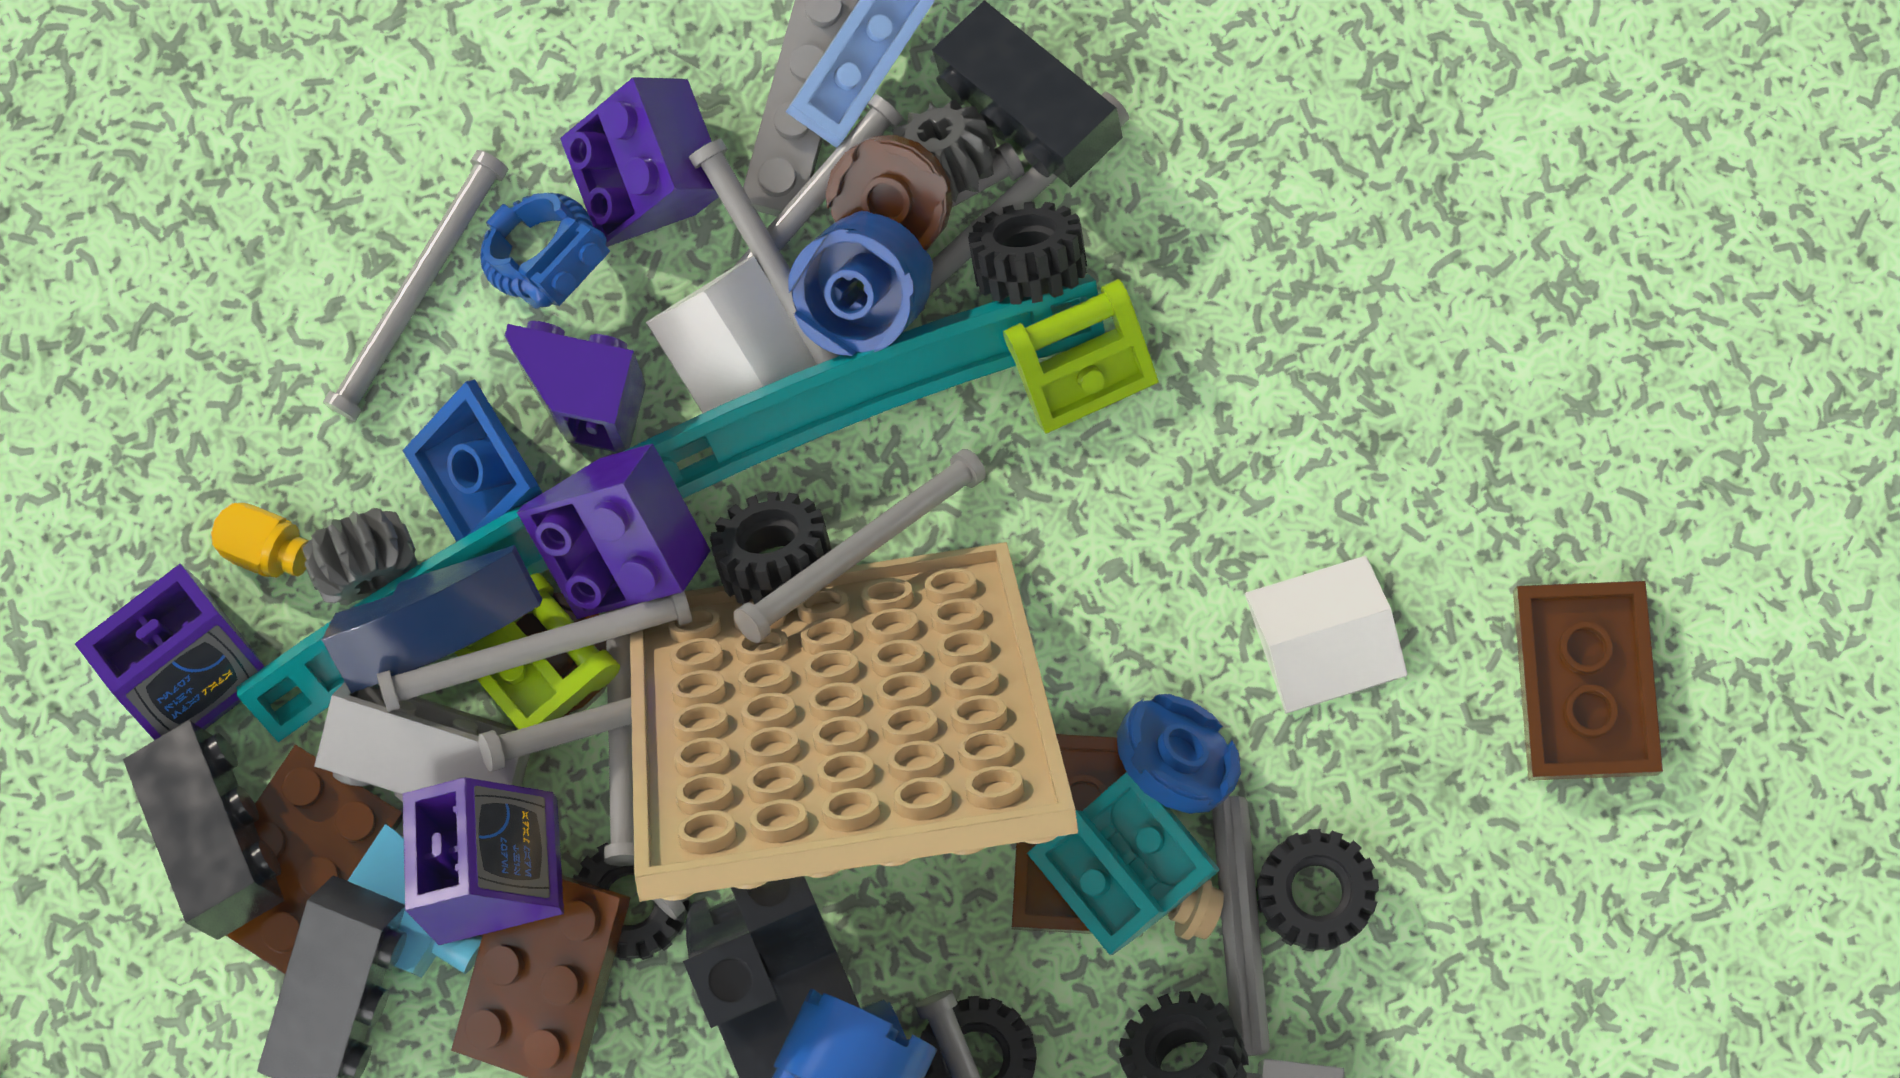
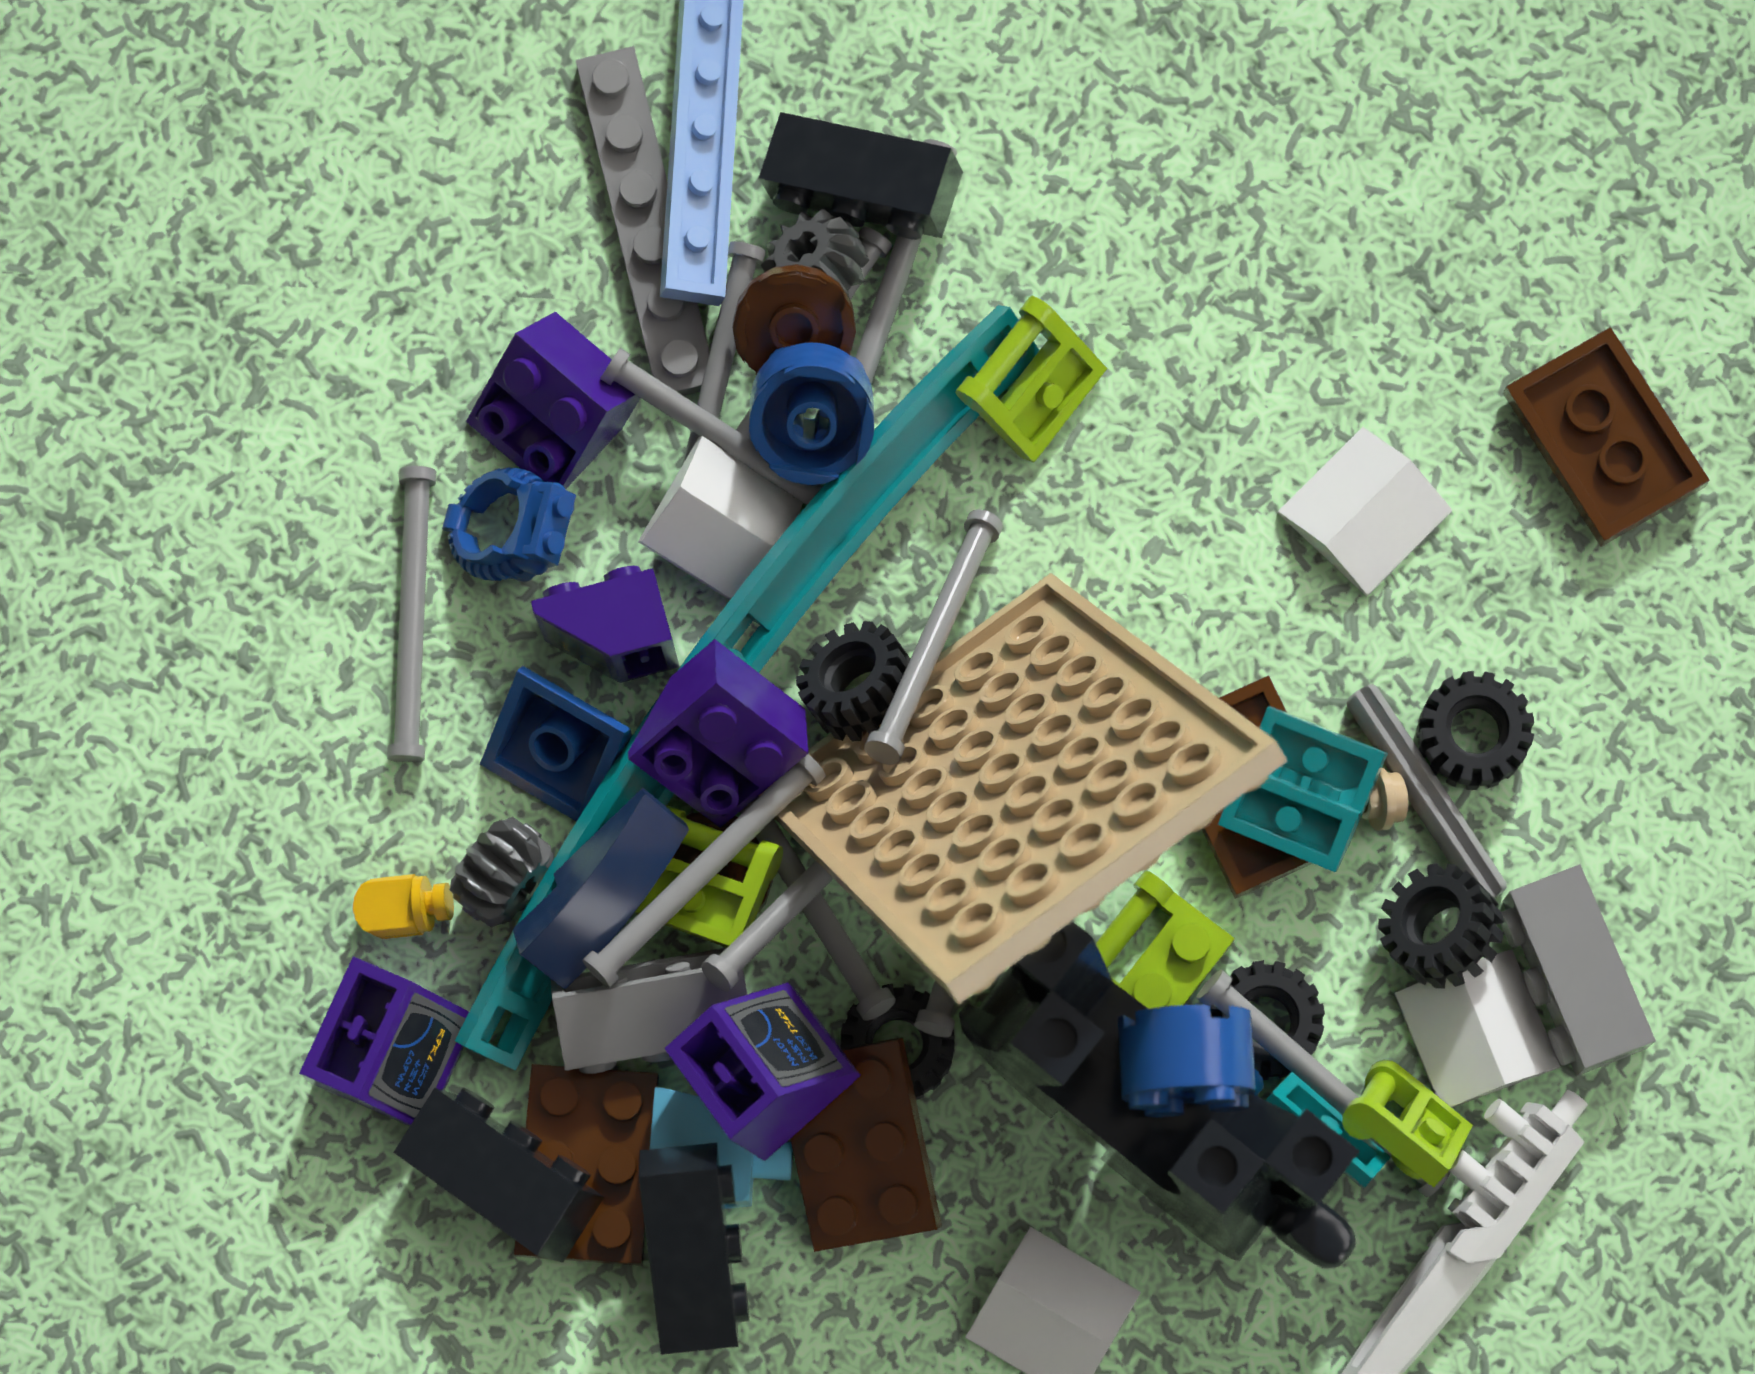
camera: 25 degrees left, 0 degrees up
black tyre [968,202,1087,304] -> none
blue tile [1117,694,1241,814] -> none
none -> lime plate [1096,870,1235,1009]

